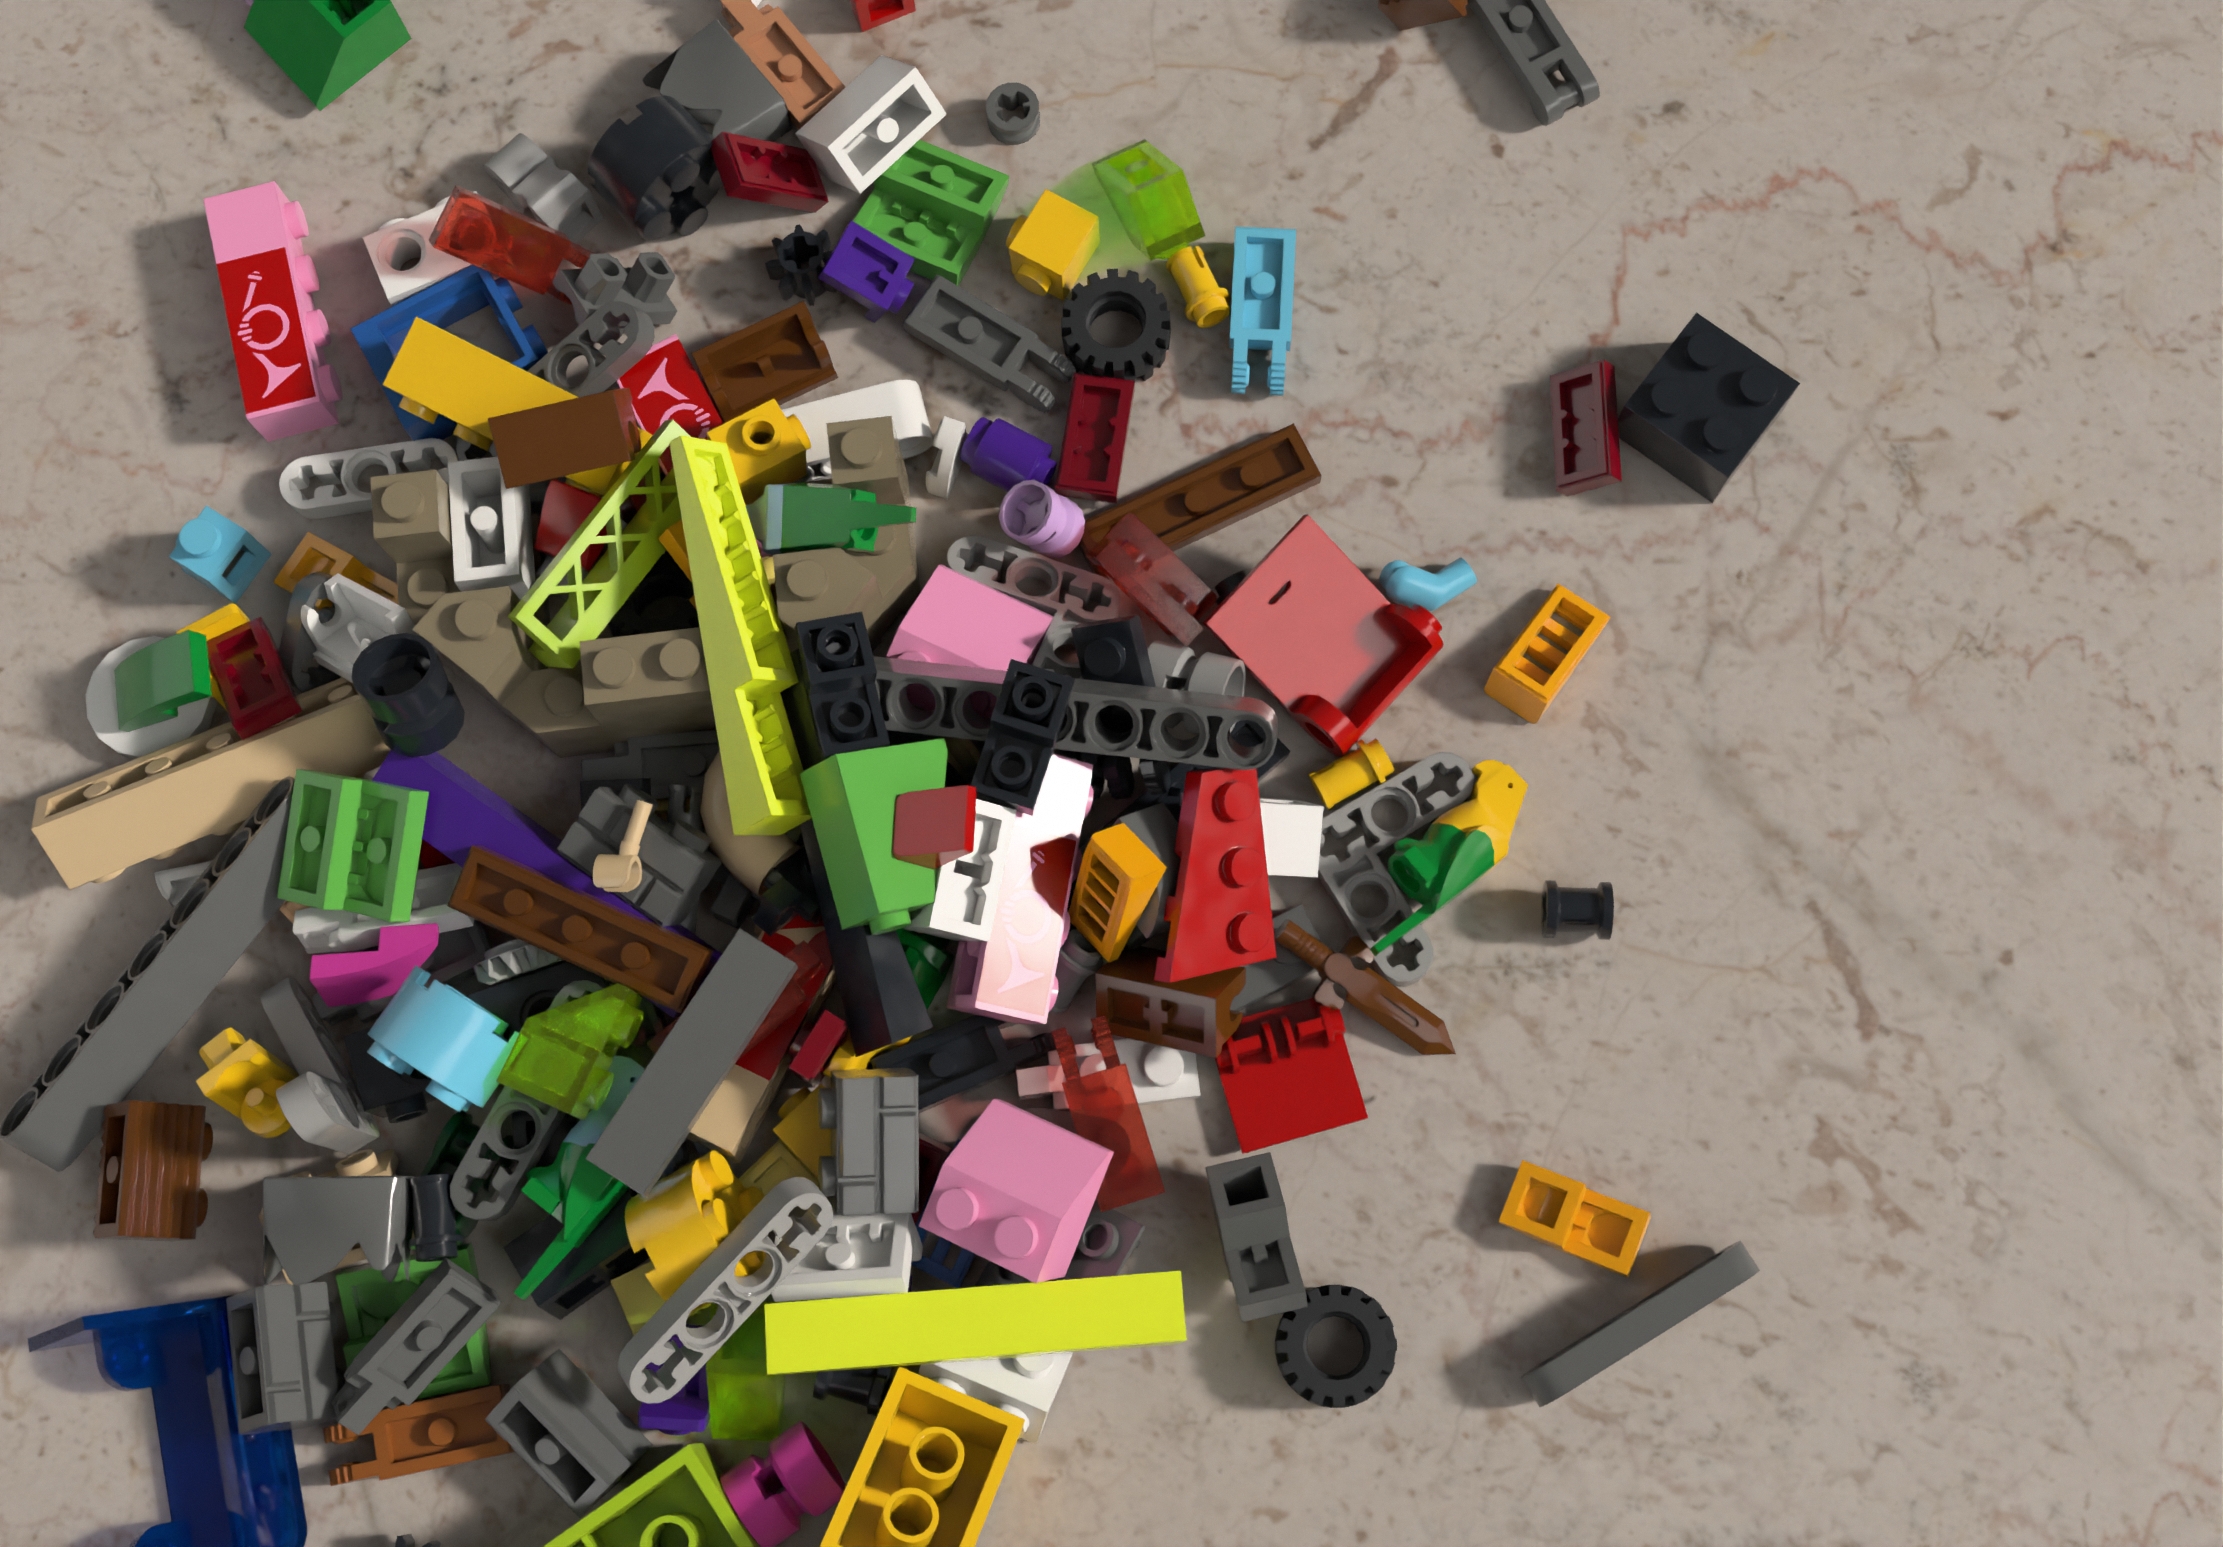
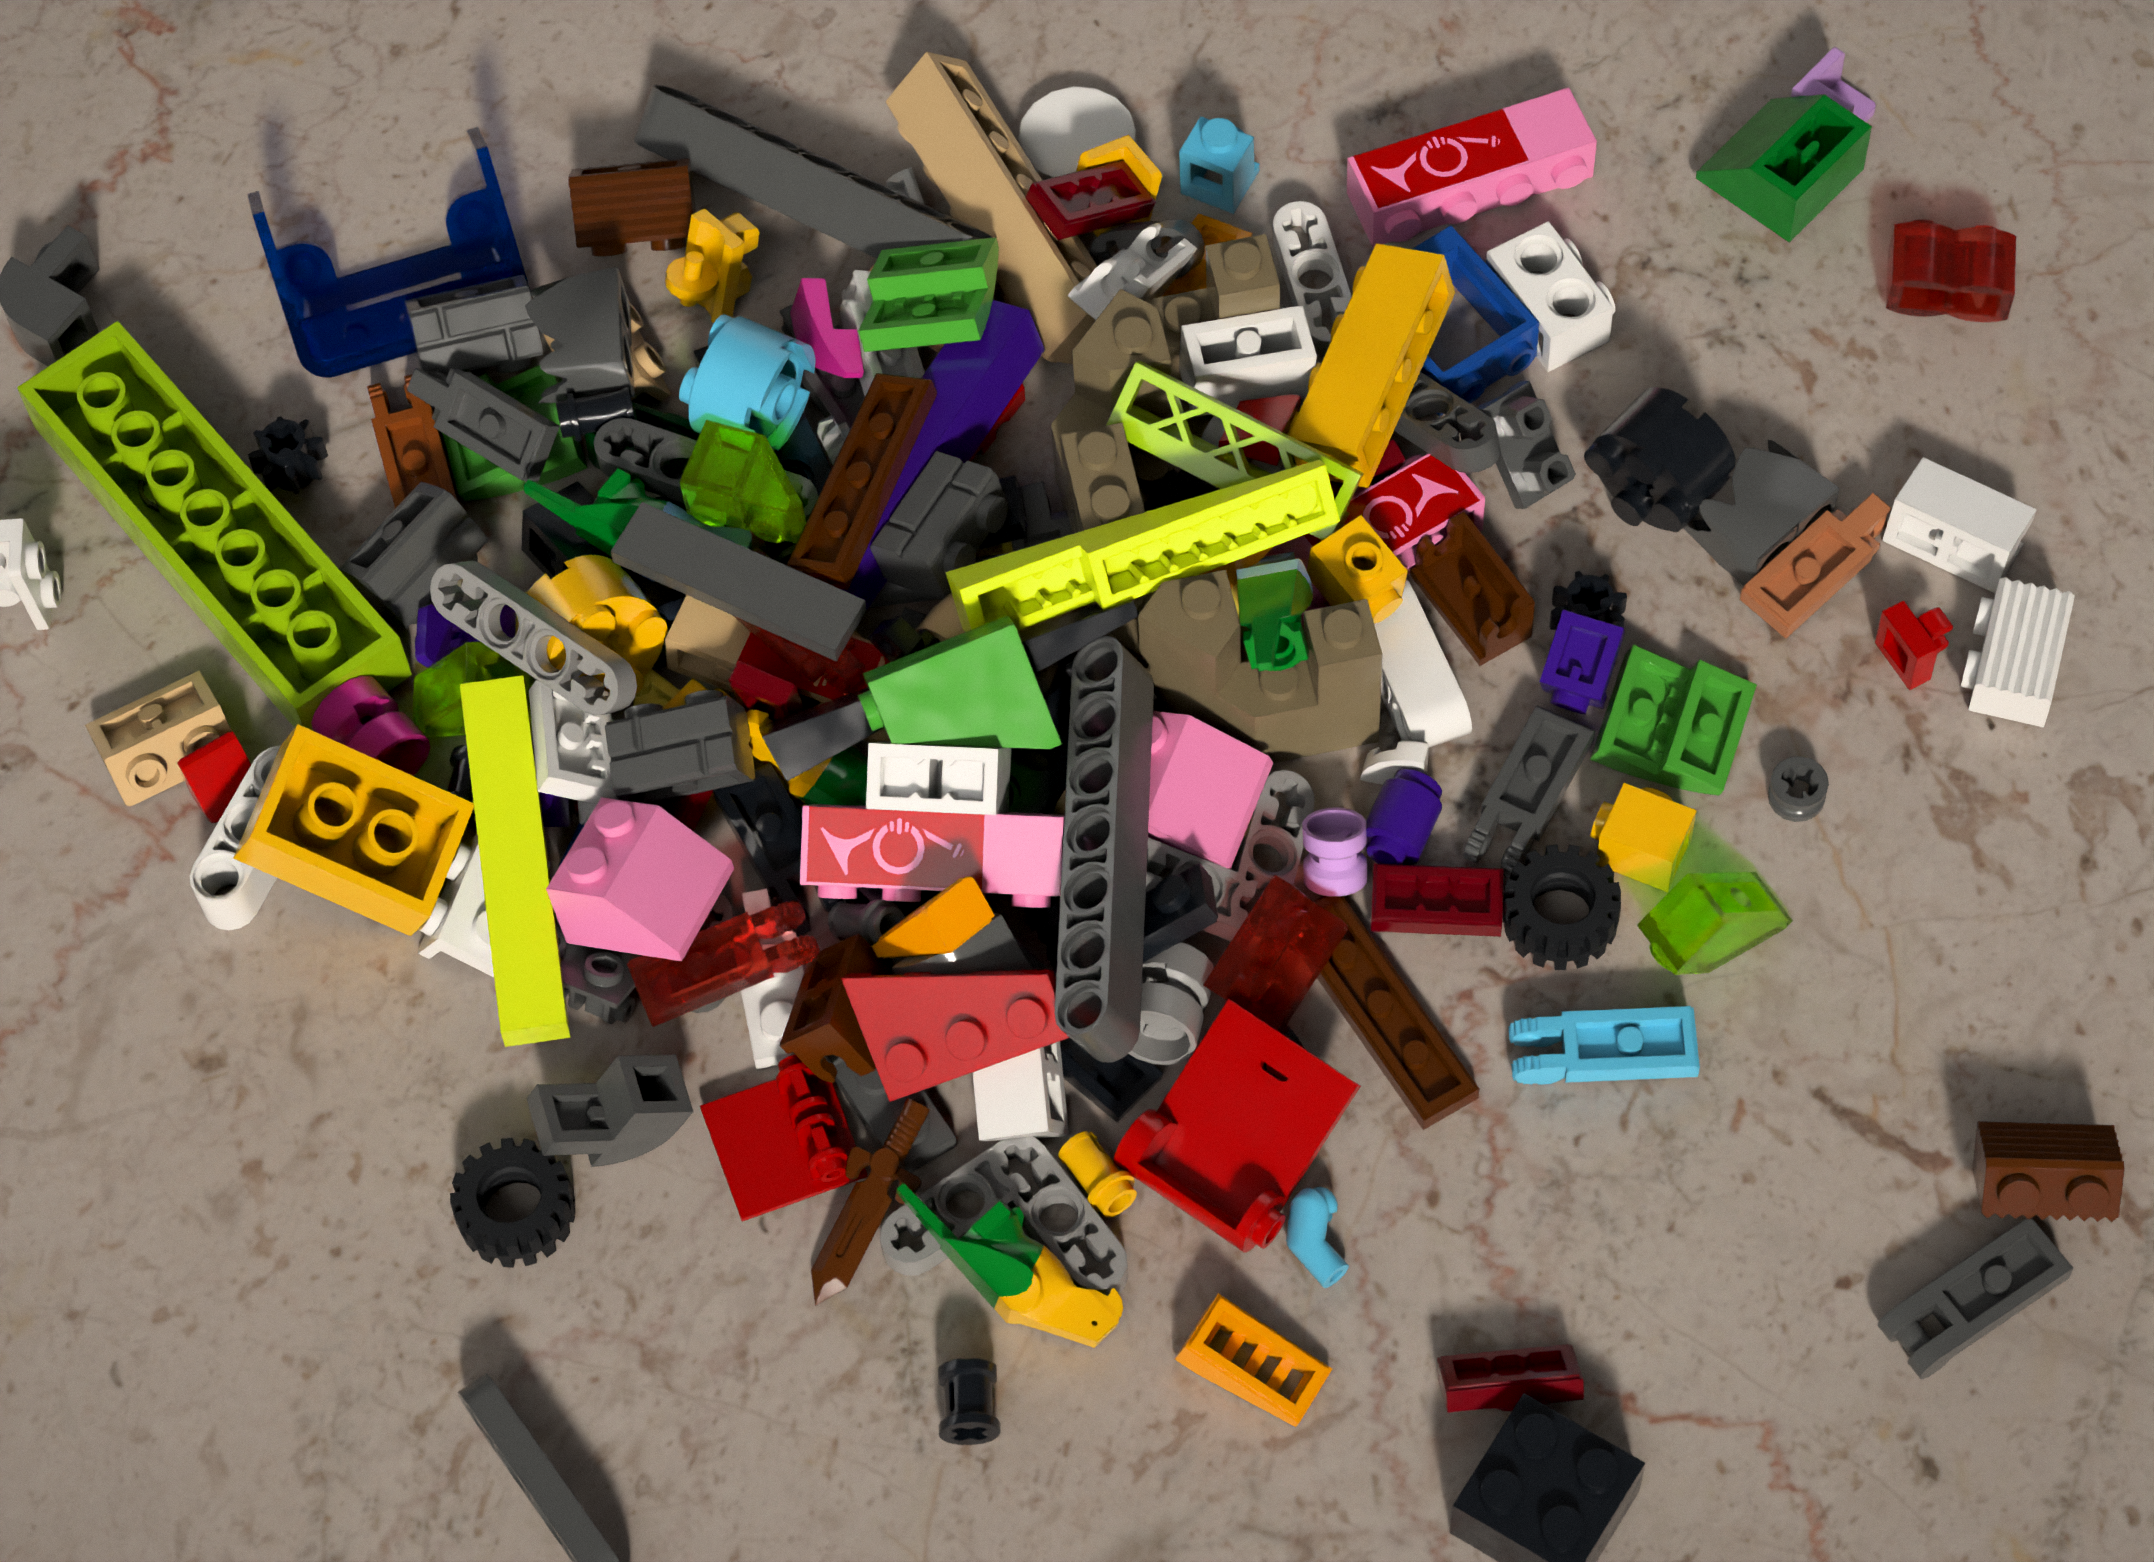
camera: 85 degrees right, 15 degrees down
green slope [114,630,212,732] -> none
light grey beam [260,977,380,1154] -> none
black wheel [351,633,465,757] -> none
clear red hinge [429,185,596,305] -> none
light grey leg [483,133,604,254] -> none
reddish brown hinge [488,388,642,489] -> none
tan hand [593,800,653,892] -> none
dark red plate [711,131,829,213] -> none
white brick [795,55,946,194] -> none
black slope [795,612,890,762] -> none
red slope [892,785,977,870] -> none
black slope [970,659,1075,816] -> none
yellow pin [1166,246,1231,328] -> none
light orange slope [1498,1160,1651,1278] -> none

